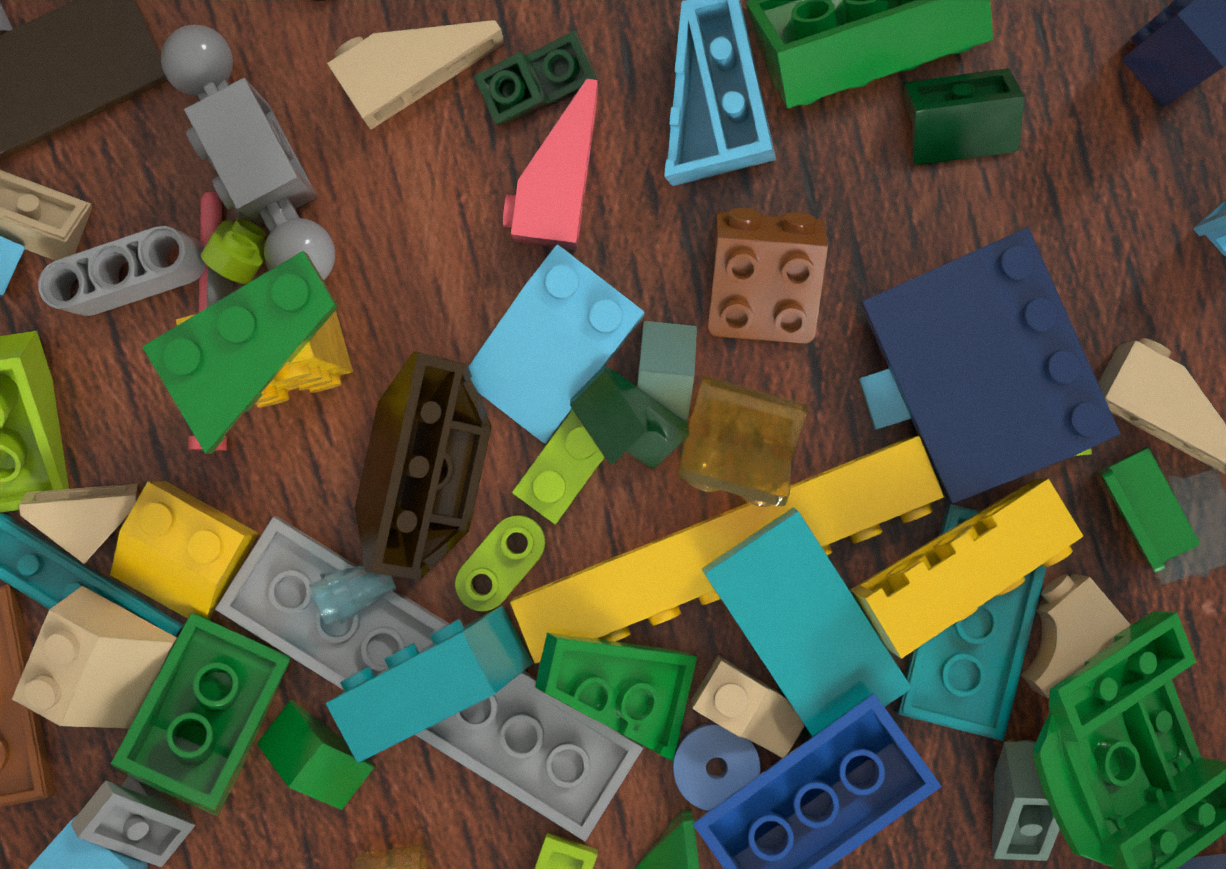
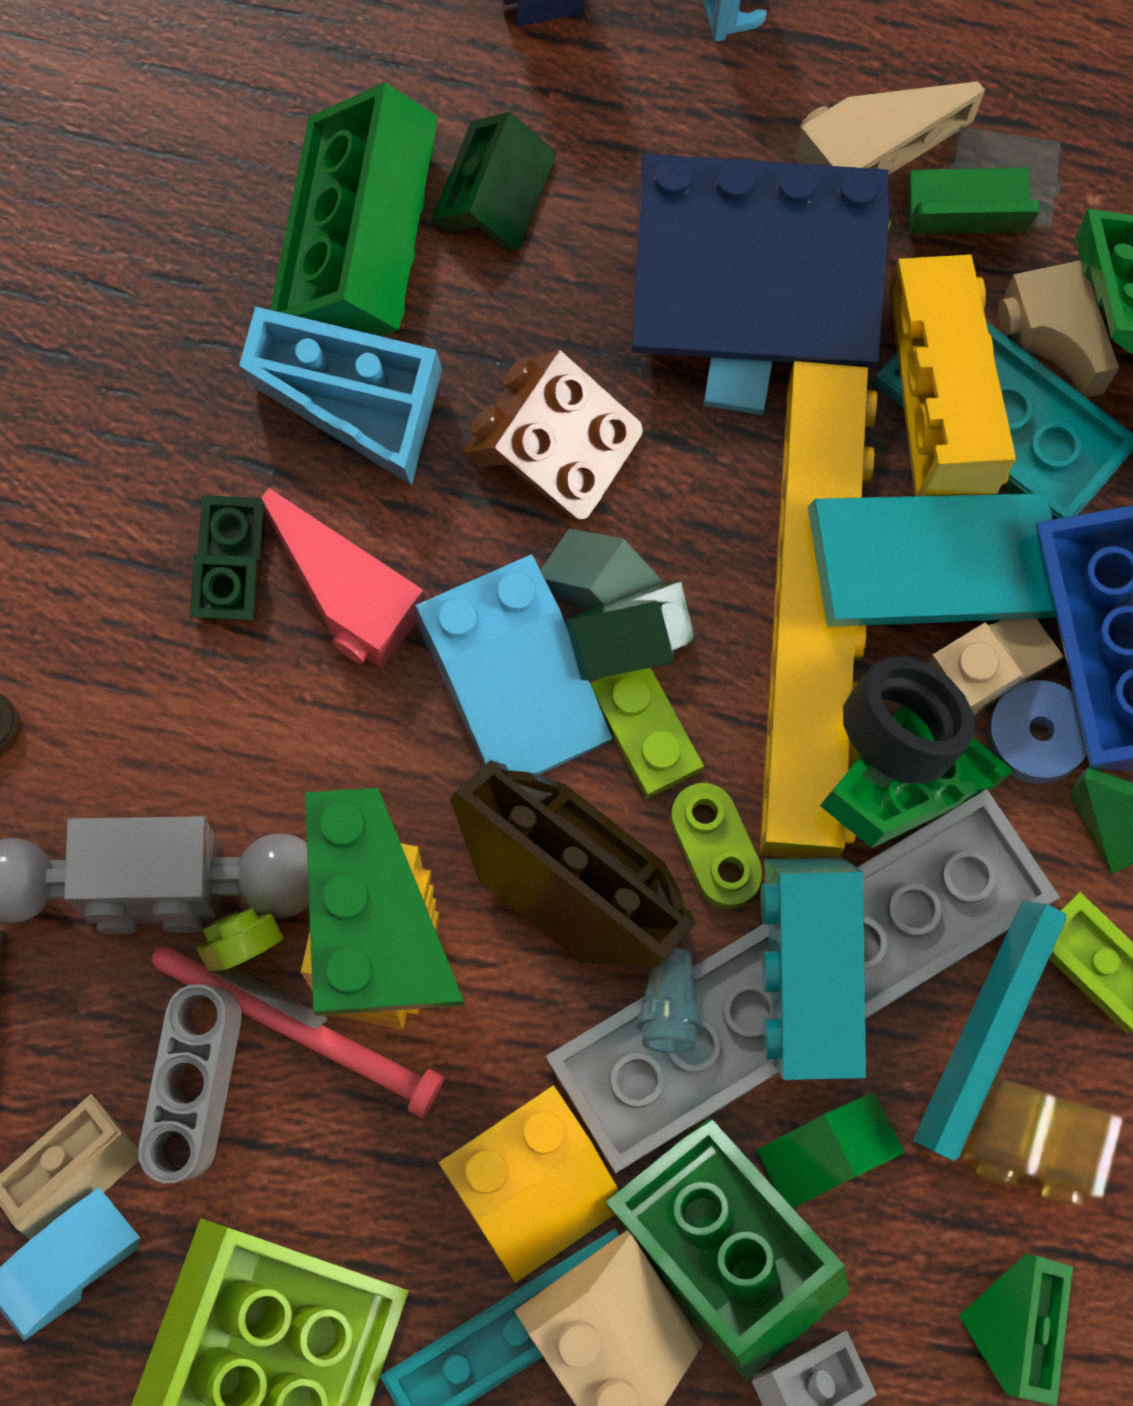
camera: 65 degrees left, 15 degrees down
tan slope [19,483,139,564] -> none
tan slope [327,20,505,130] -> none
clear yellow bracket [678,376,807,507] -> none
none -> black tyre [843,656,975,784]
none -> teal tile [912,901,1067,1161]

